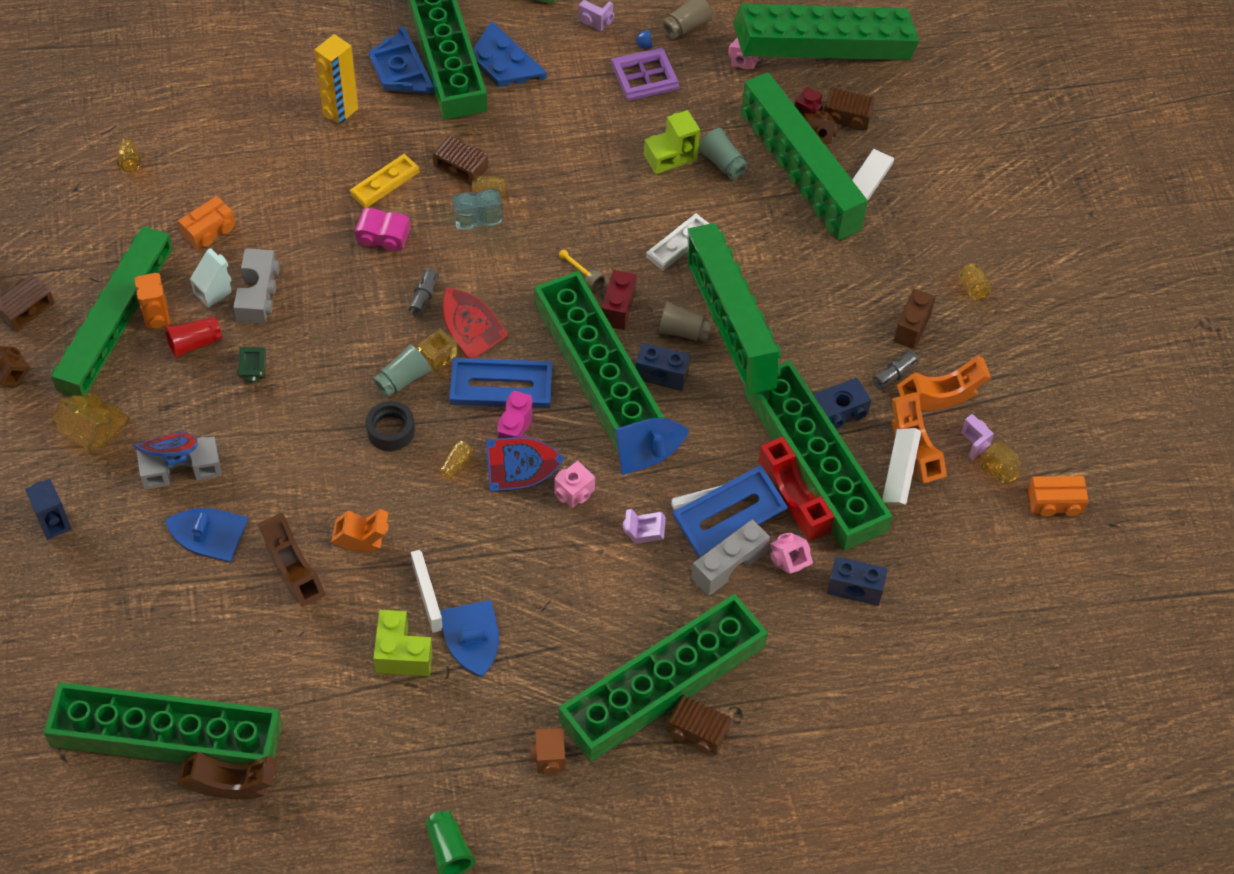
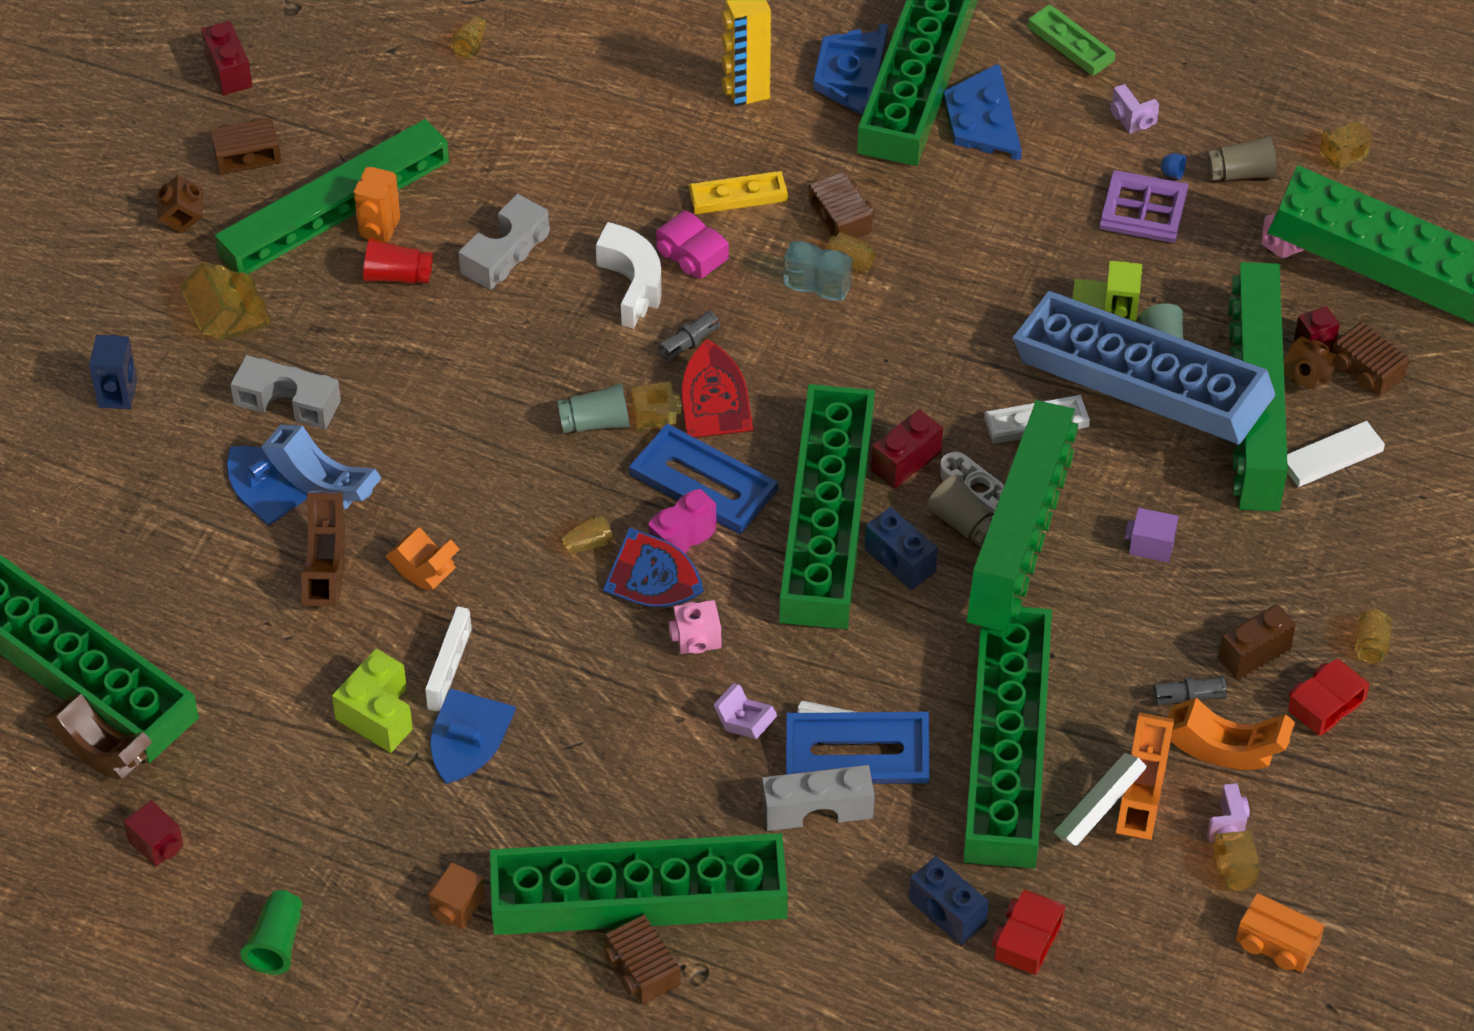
camera: 35 degrees right, 5 degrees down
shield [134,431,198,467] -> none
orange brick [177,196,236,250] -> none
light aqua slope [190,248,232,308] -> none
dark green bracket [237,347,266,382] -> none
black tyre [366,401,415,451] -> none
dark tan hinge [559,250,606,292] -> none
blue shield [615,418,689,475] -> none
red arch [758,437,835,542] -> none
bright pink brick [770,533,813,574] -> none
dark blue brick [813,377,871,429] -> none
none -> dark red brick [123,800,184,867]
none -> medium blue arch [261,425,381,510]
none -> white arch [596,222,662,329]
none -> white beam [940,452,1004,513]
none -> red brick [992,889,1065,975]
none -> medium blue brick [1012,291,1275,444]
none -> medium lavender brick [1125,508,1179,563]
none -> red brick [1288,658,1370,736]

